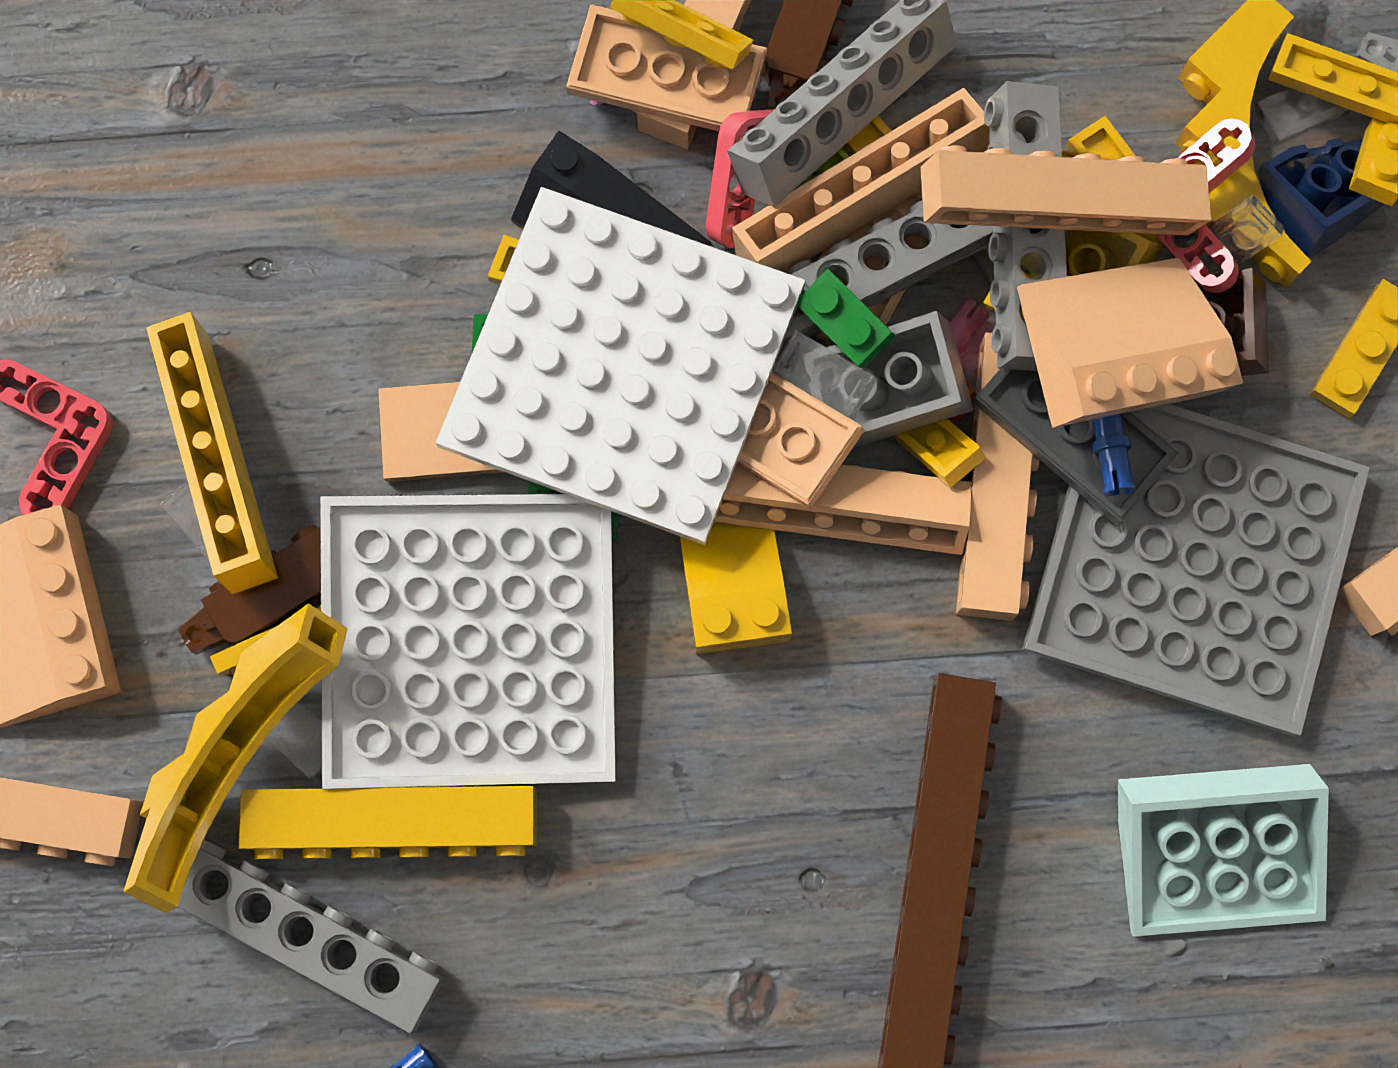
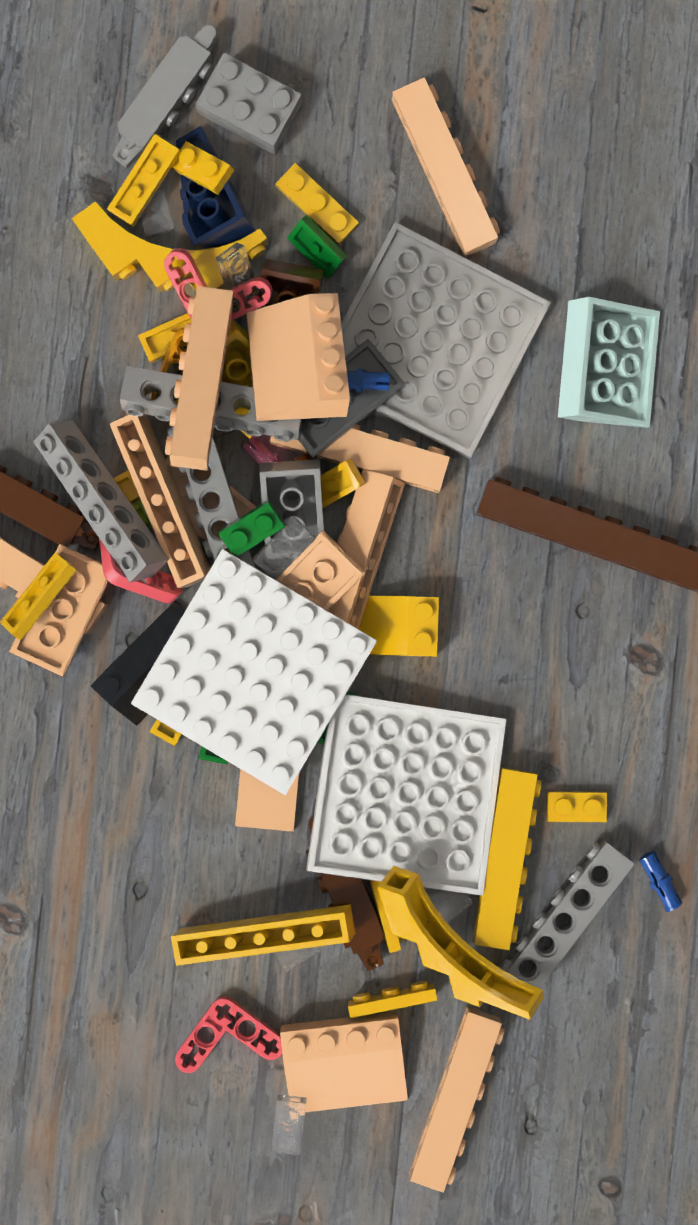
camera: 80 degrees left, 10 degrees up
none -> green plate [287,215,348,279]
none -> yellow plate [348,981,437,1018]
none -> yellow plate [547,791,607,822]

